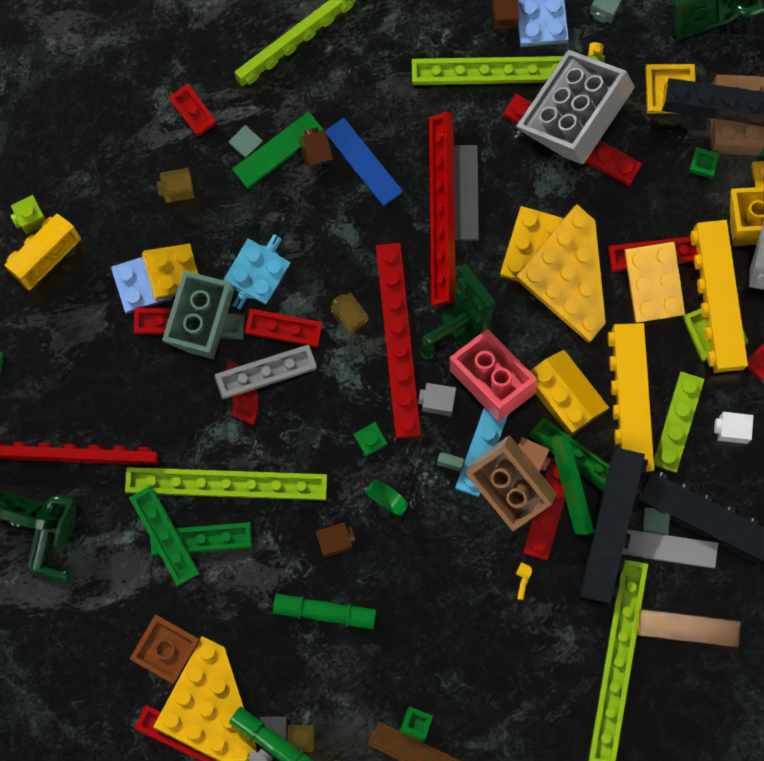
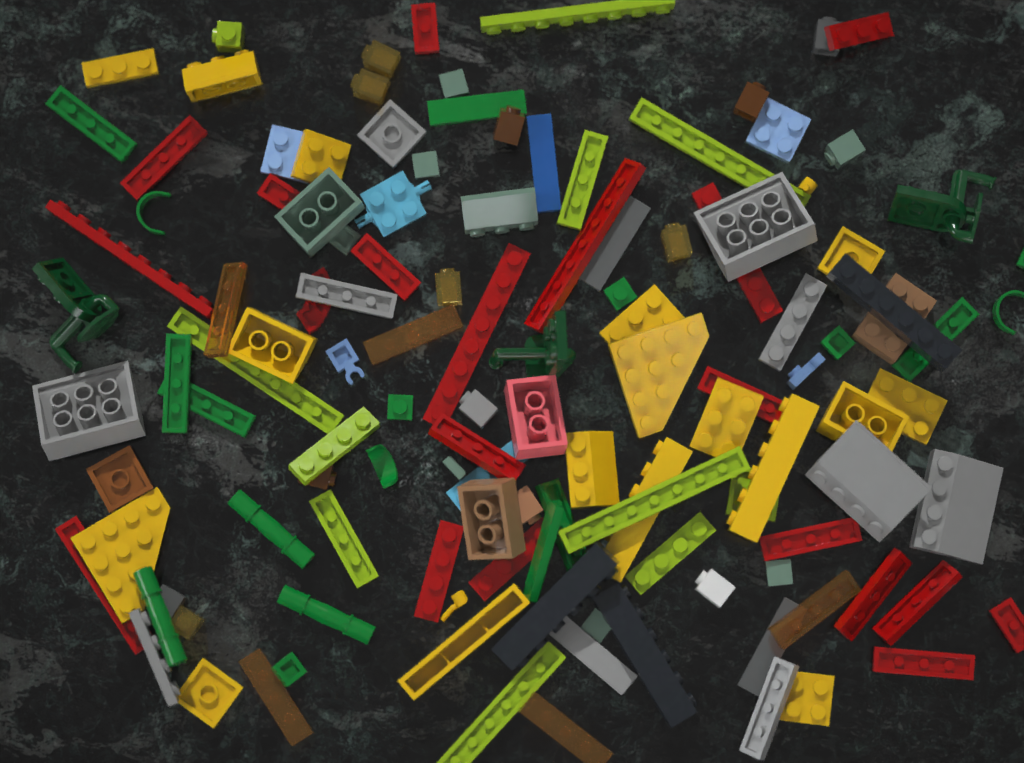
camera: 30 degrees right, 5 degrees up
none -> light grey slope [32,360,146,461]
none -> red plate [120,115,208,202]
none -> green helmet [136,191,171,235]
none -> clear orange tile [204,262,248,358]
none -> yellow slope [226,307,318,384]
none -> green piece [277,585,376,645]
none -> lime plate [289,406,380,486]
none -> lime plate [309,489,379,589]
none -> medium blue plate [326,338,365,386]
none -> light grey plate [357,99,426,169]
none -> clear yellow brick [361,40,401,79]
none -> clear orange tile [363,304,463,365]
none -> yellow brick [398,584,530,700]
none -> sand green tile [412,151,440,179]
none -> red plate [414,520,464,623]
none -> red plate [428,413,526,481]
none -> sand green slope [461,187,538,237]
none -> lime plate [557,130,608,231]
none -> lime plate [558,446,751,554]
none -> green plate [603,277,637,312]
none -> clear yellow brick [660,222,693,262]
none -> light grey plate [758,273,827,371]
none -> medium blue plate [787,352,825,390]

